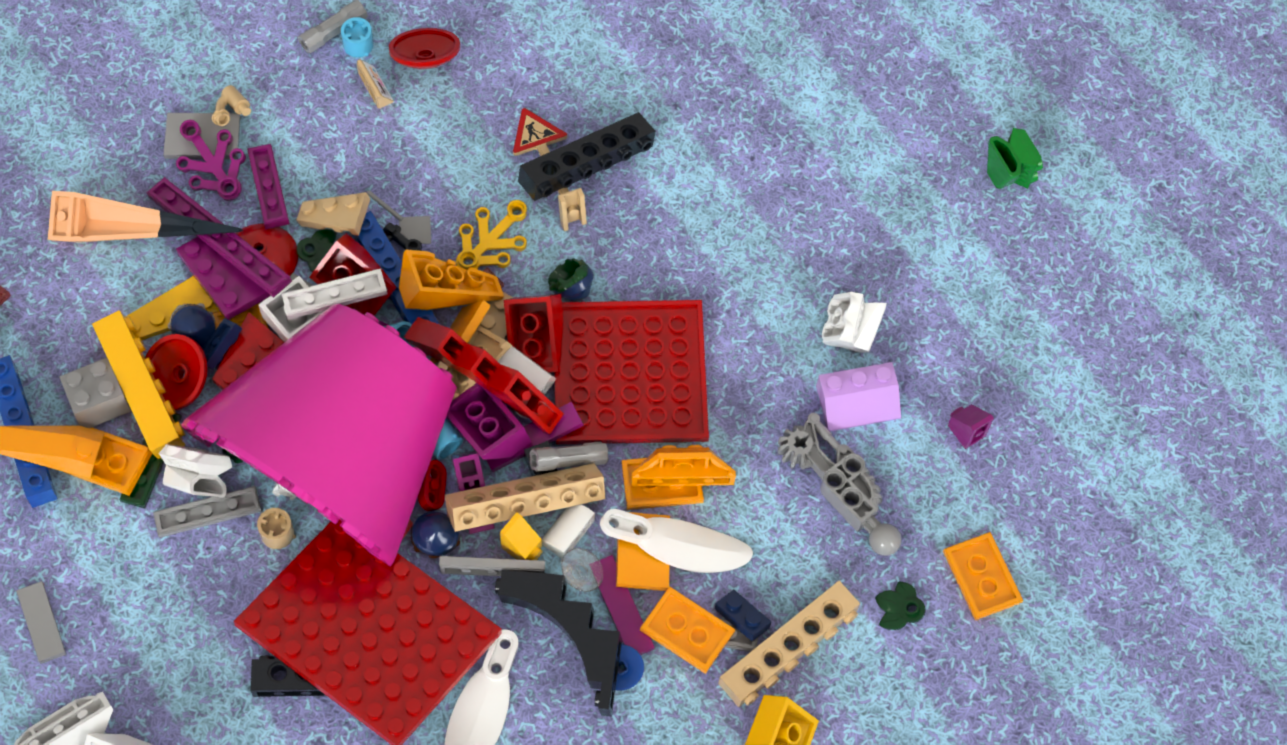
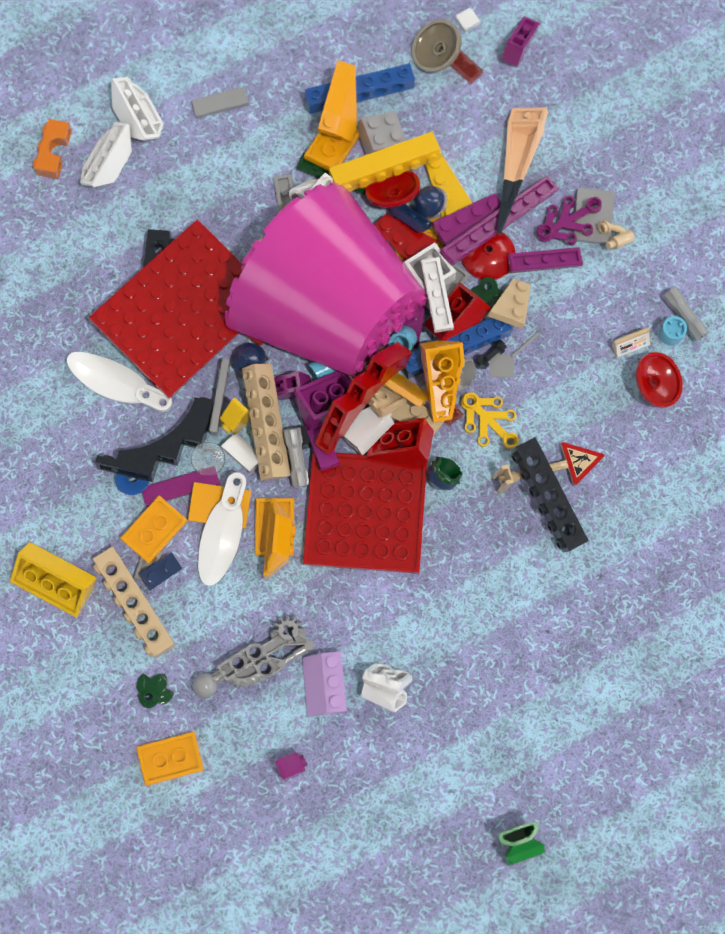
camera: 100 degrees right, 10 degrees up
red plate [418,460,447,511] -> none

